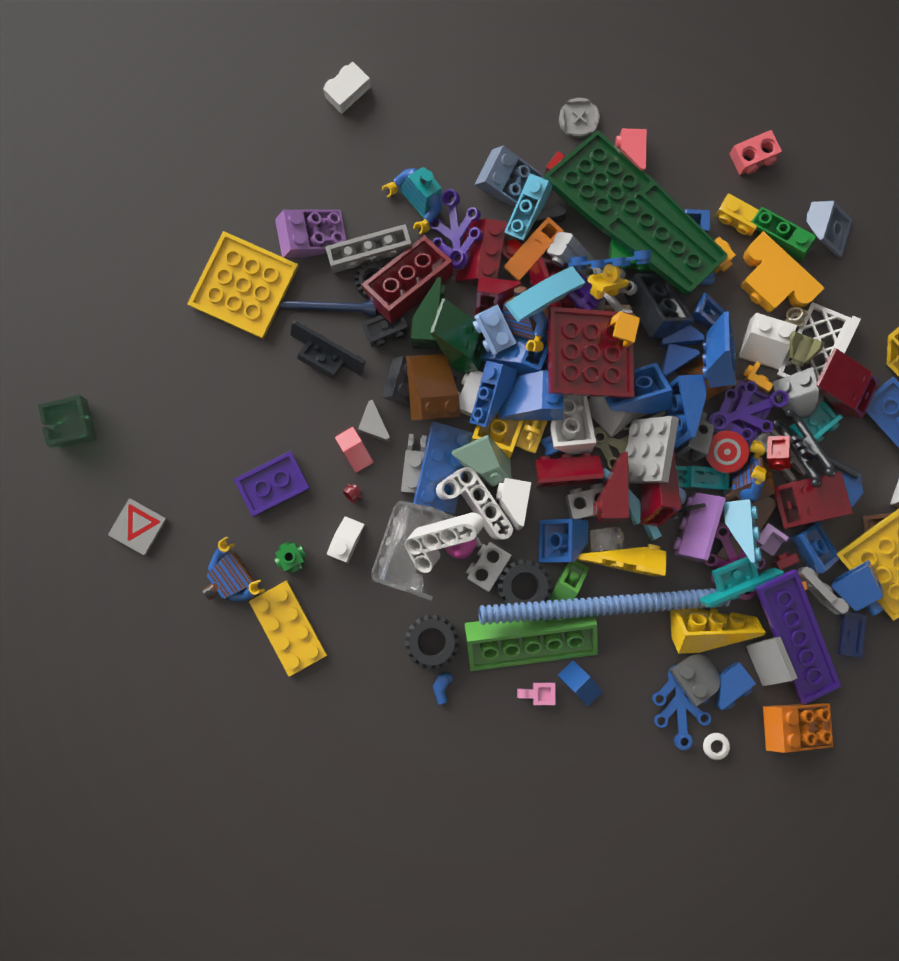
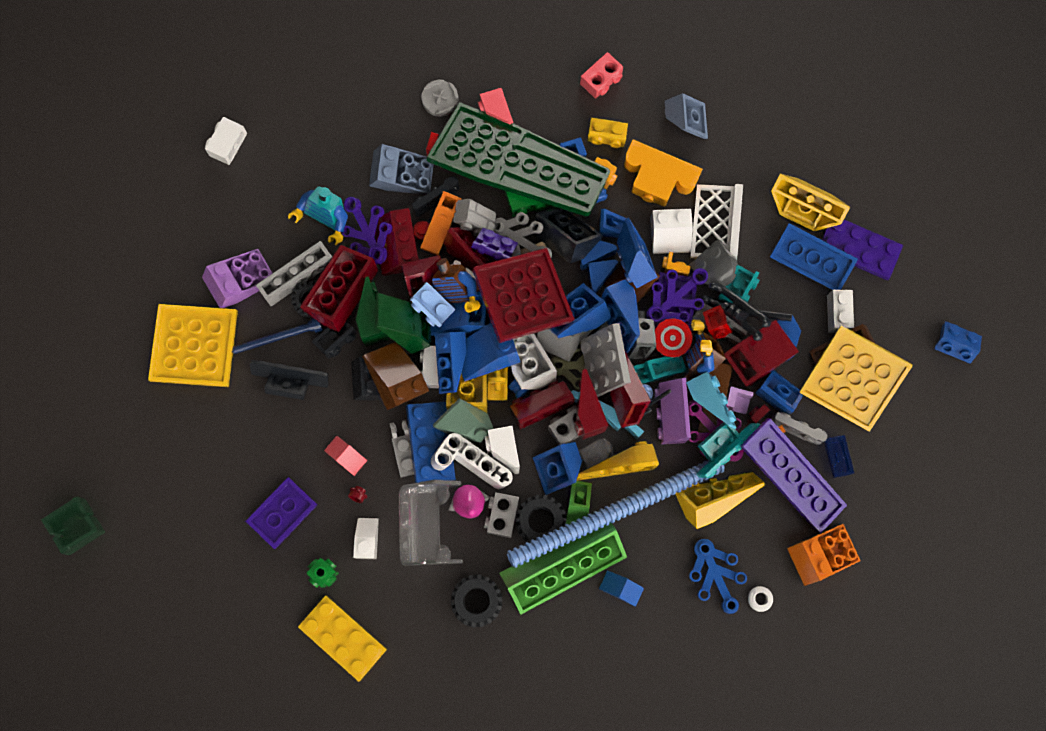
camera: 25 degrees left, 5 degrees down
light grey tile [108,498,167,556] -> none
torso [202,537,265,602] -> none
light grey slope [358,400,391,442] -> none
white beam [405,513,484,573] -> none
blue arm [433,672,453,705] -> none
medium azure slope [504,174,552,241] -> none
medium azure slope [505,266,585,322] -> none
bright pink plate [517,683,555,705] -> none
blue plant [568,250,652,270] -> none
yellow hips [587,263,629,299] -> none
light orange panel [610,312,640,347] -> none
dark grey slope [669,654,720,707] -> none
blue slope [715,662,756,710] -> none
light grey tile [746,637,797,686] -> none
green slope [751,207,816,263] -> none
dark tan plate [784,307,808,327] -> none
olive brick [789,331,825,367] -> none
dark red slope [816,348,879,419] -> none
blue torso [831,560,884,616] -> none

